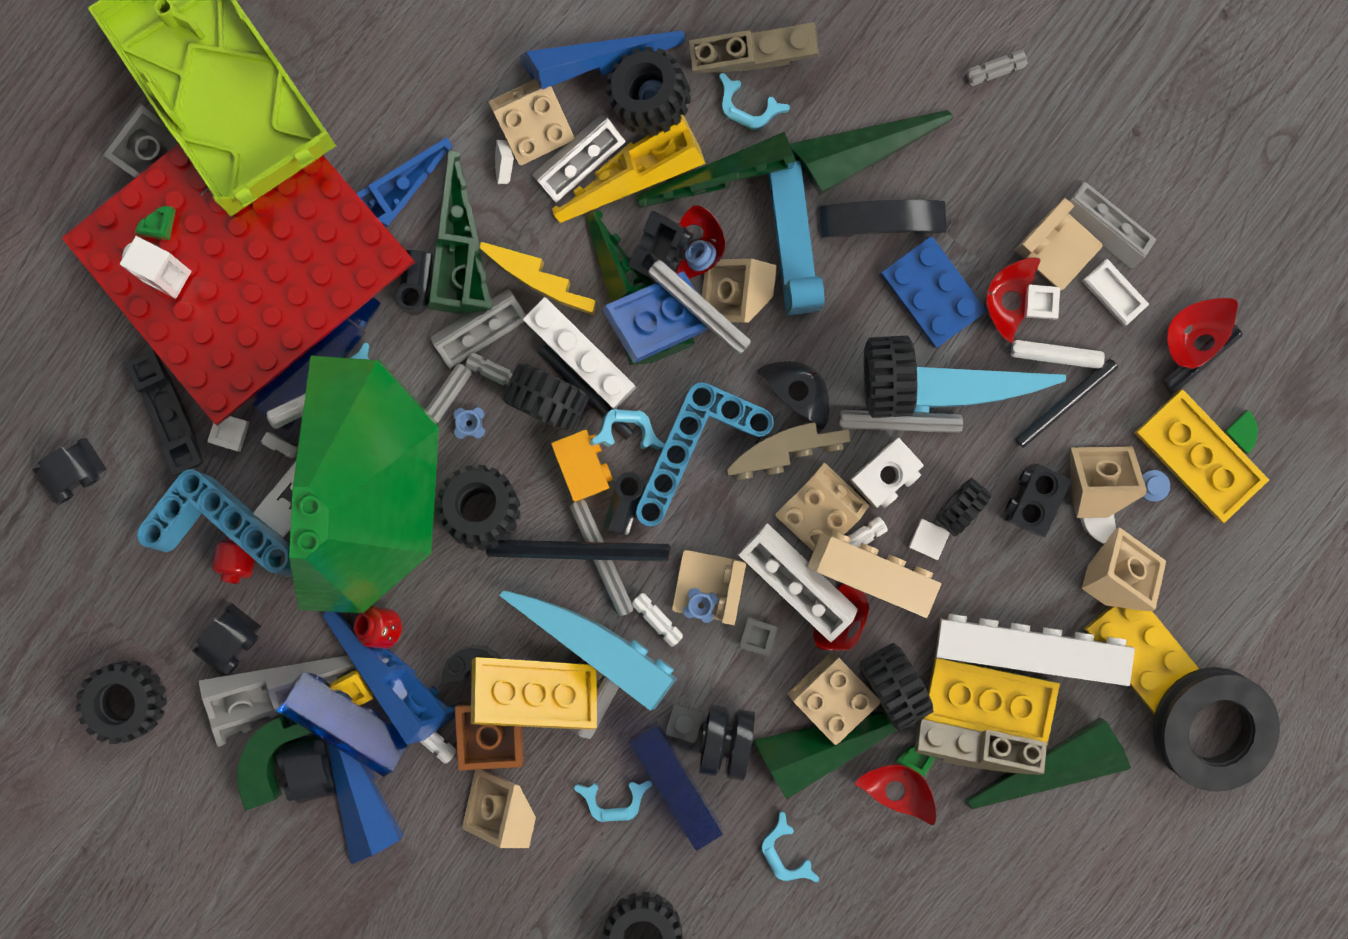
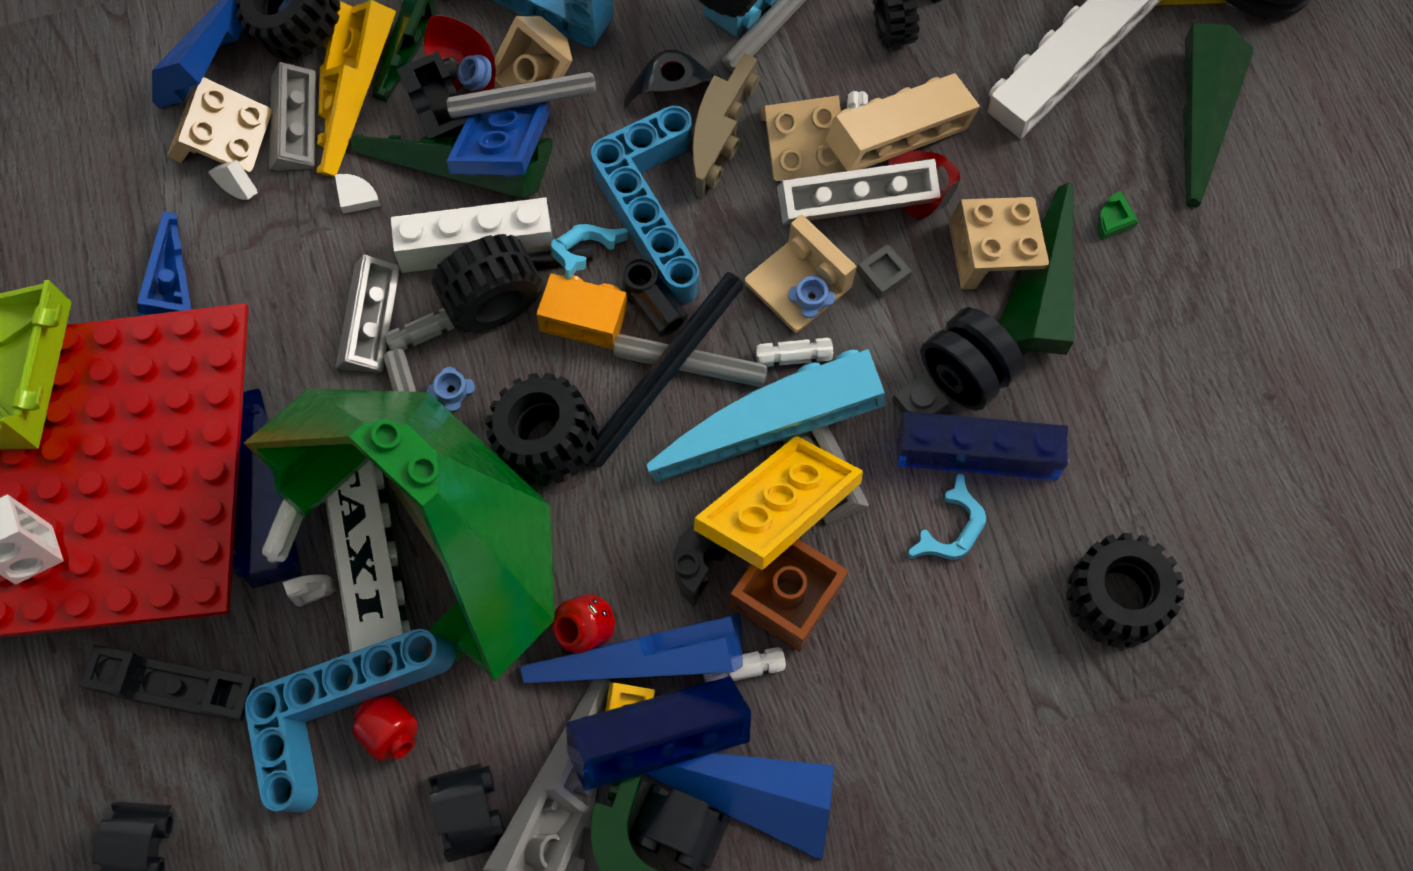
camera: 50 degrees left, 20 degrees down
white plate [208,416,250,452] -> none
black piece [396,250,433,315] -> none
dark green wedge [427,150,492,314] -> none
tan slope [462,769,536,848] -> none
yellow slope [480,242,597,316] -> none
medium azure helmet [761,811,819,882] -> none
white brick [849,437,924,508] -> none
red piece [855,765,937,825] -> none
black tyre [860,643,934,731] -> none
white tile [908,519,950,560] -> none
dark tan slope [914,719,1047,775] -> none
yellow plate [923,657,1060,745] -> none
none -> white tile [335,174,380,214]

